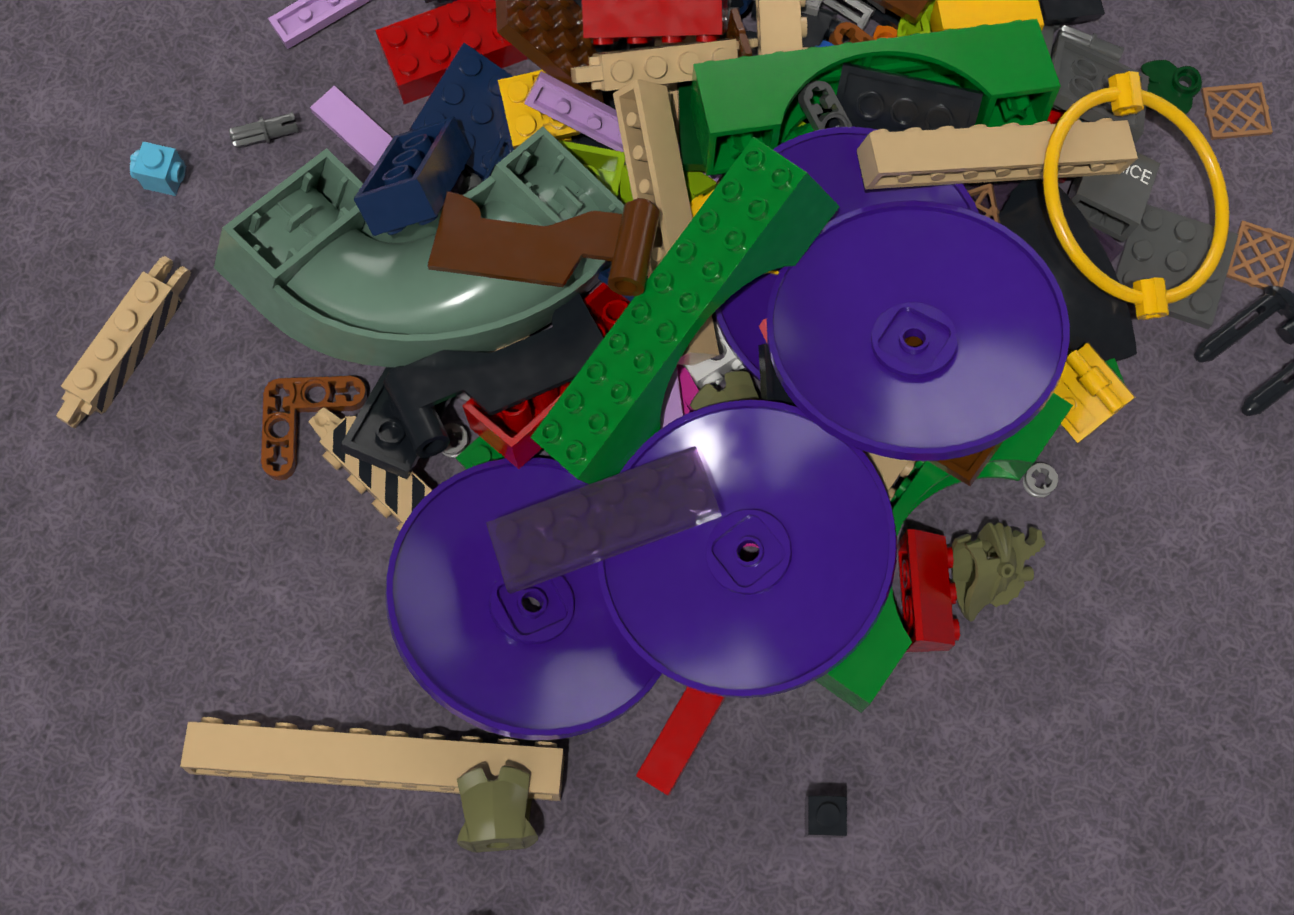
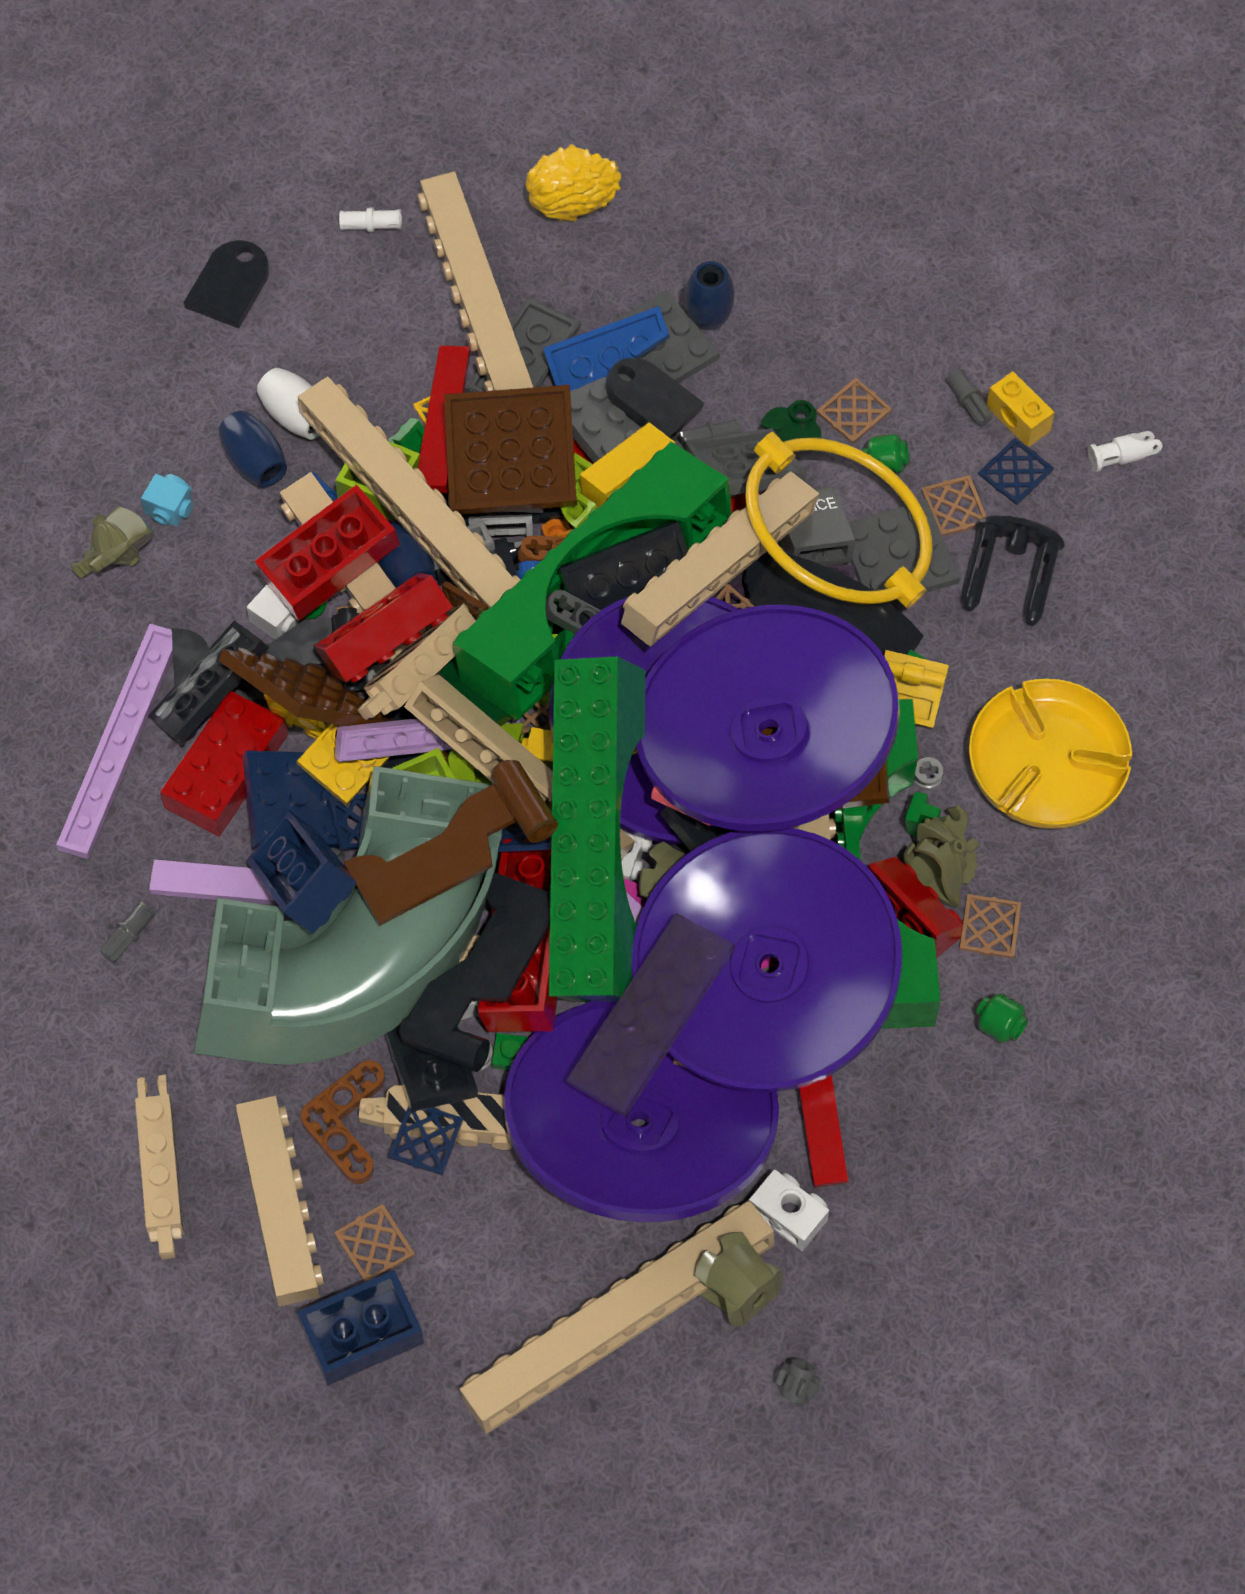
camera: 40 degrees left, 10 degrees down
medium azure brick [130,142,186,196] -> none
black brick [805,796,847,838] -> none
none -> tan brick [236,1096,324,1307]
none -> dark blue brick [297,1270,424,1386]
none -> medium nougat window [334,1204,415,1282]
none -> dark blue window [389,1105,464,1176]
none -> white brick [749,1169,829,1252]
none -> green head [862,434,910,476]
none -> green tile [905,791,941,837]
none -> medium nougat window [959,894,1021,959]
none -> yellow piece [969,679,1132,829]
none -> green head [976,993,1028,1043]

